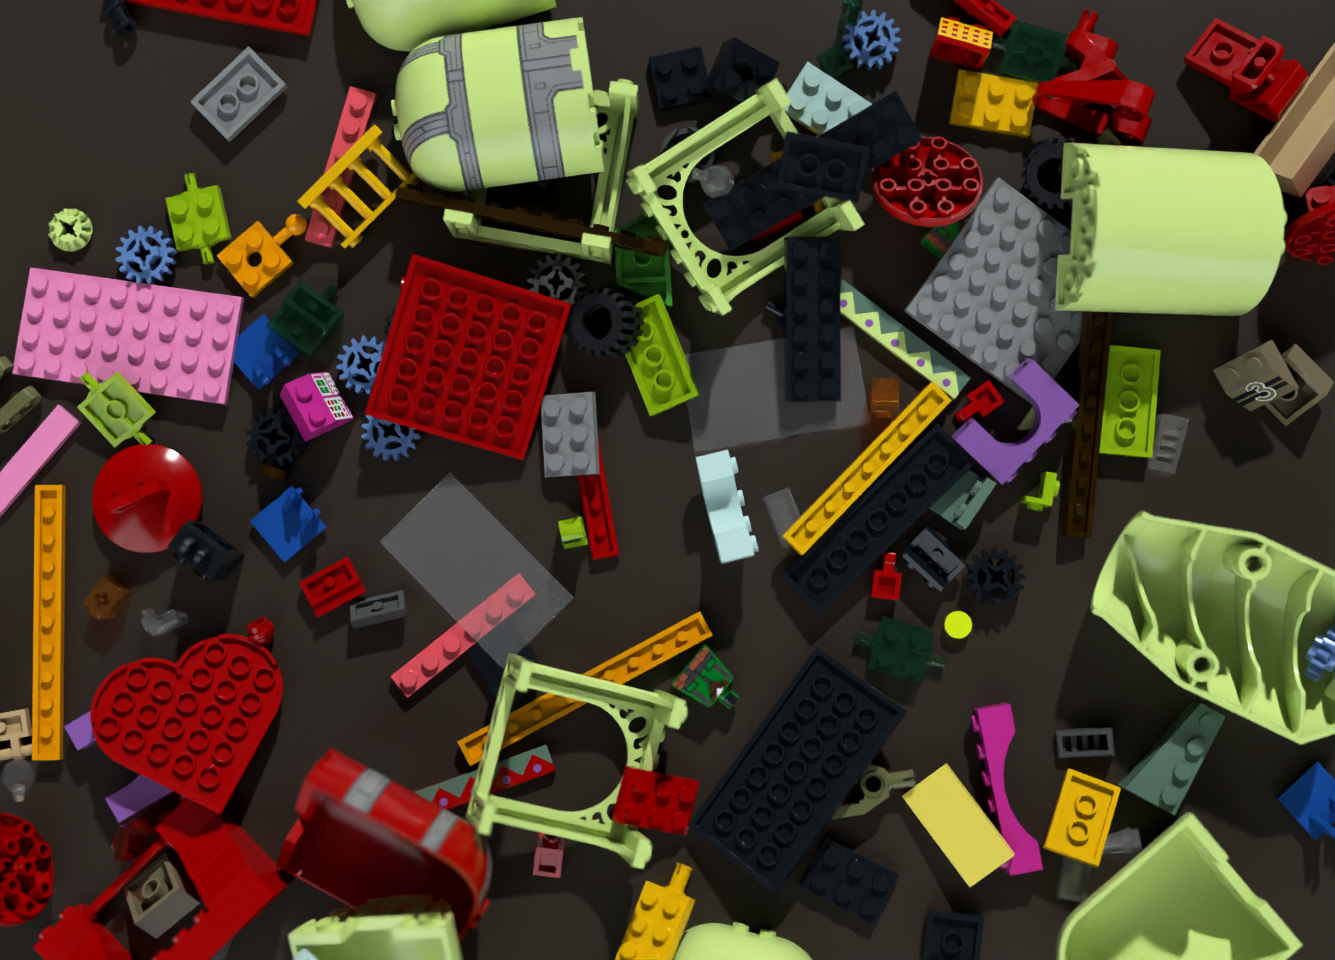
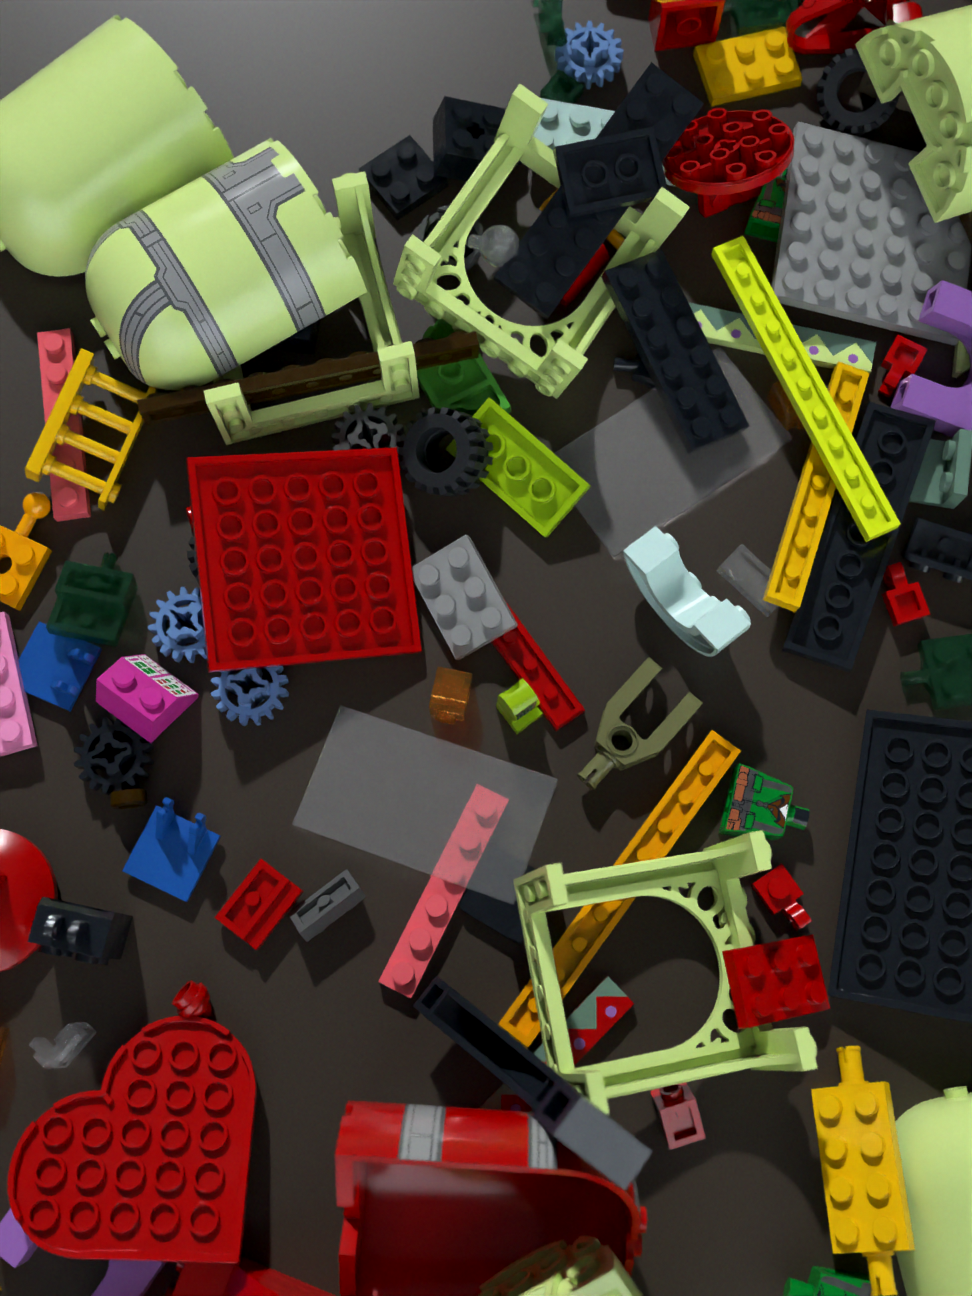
camera: 25 degrees left, 10 degrees down
none -> black arch [413,975,652,1190]
none -> clear orange brick [429,666,473,724]
none -> olive piece [577,657,703,790]
none -> neon yellow plate [711,236,901,542]
none -> red plate [751,864,812,931]

